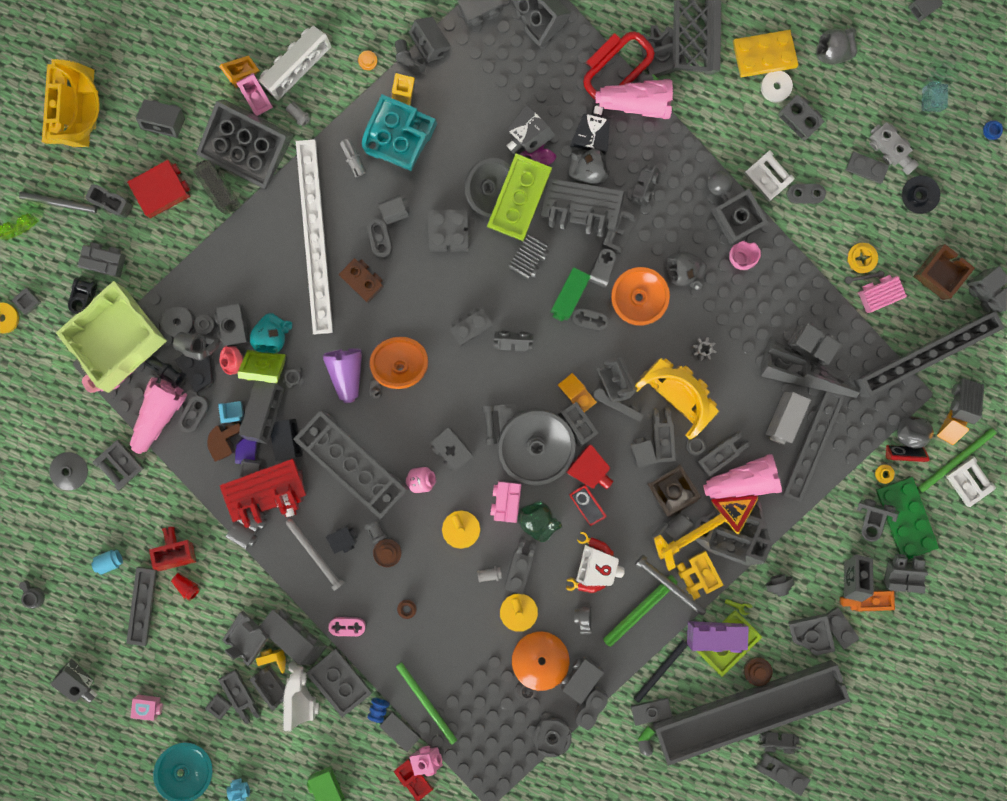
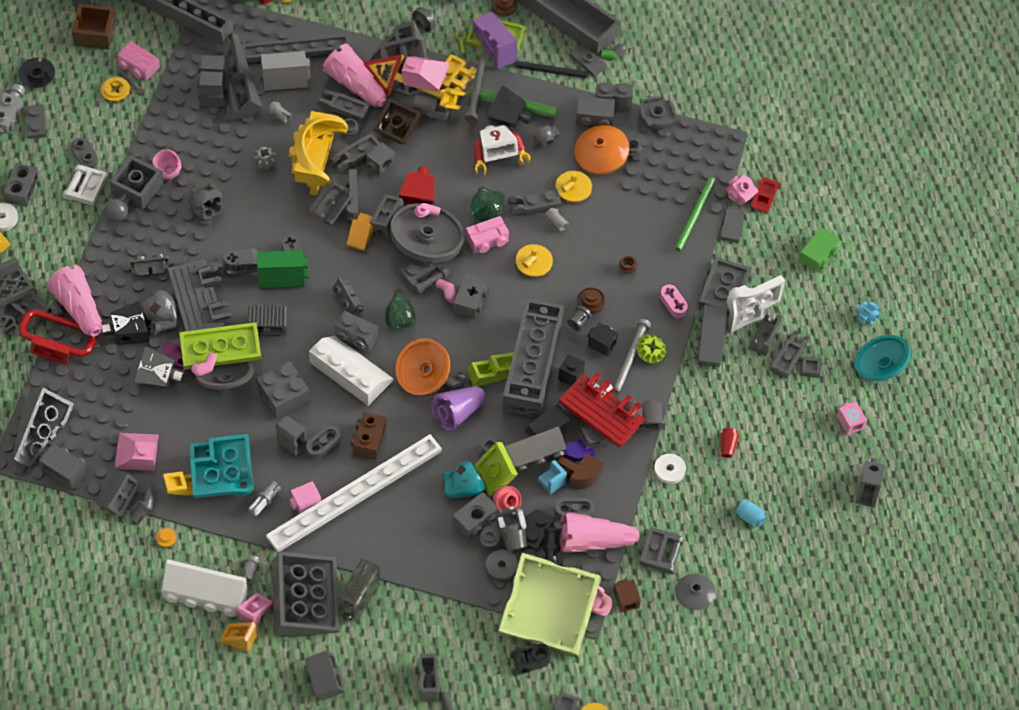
camera: 120 degrees left, 30 degrees down
dark grey piece [19,581,45,609] -> none
dark grey brick [78,242,126,278] -> none
dark grey plate [126,566,157,646] -> none
red brick [127,160,191,218] -> none
red brick [149,527,196,571] -> none
dark grey piece [222,611,270,666] -> none
yellow plate [256,648,286,674] -> none
blue bush [367,698,390,723] -> none
bright pink head [406,467,436,493] -> none
slope [569,484,607,526] -> none
orange dish [611,267,670,326] -> none
none -> bright pink slope [115,433,159,471]
none -> bright pink arm [191,352,218,376]
none -> light grey pin [268,101,292,123]
none -> bright pink brick [289,481,321,514]
none -> white slope [309,336,393,406]
none -> clear green piece [385,289,416,329]
none -> bright pink slope [402,56,449,91]
none -> bright pink arm [415,203,441,217]
none -> bright pink arm [436,279,457,303]
none -> lime slope [467,352,514,386]
none -> black torso [486,85,533,128]
none -> black brick [558,354,585,386]
none -> reddish brown brick [613,579,641,613]
none -> lime gear [636,334,667,363]
none -> white piece [654,454,686,484]

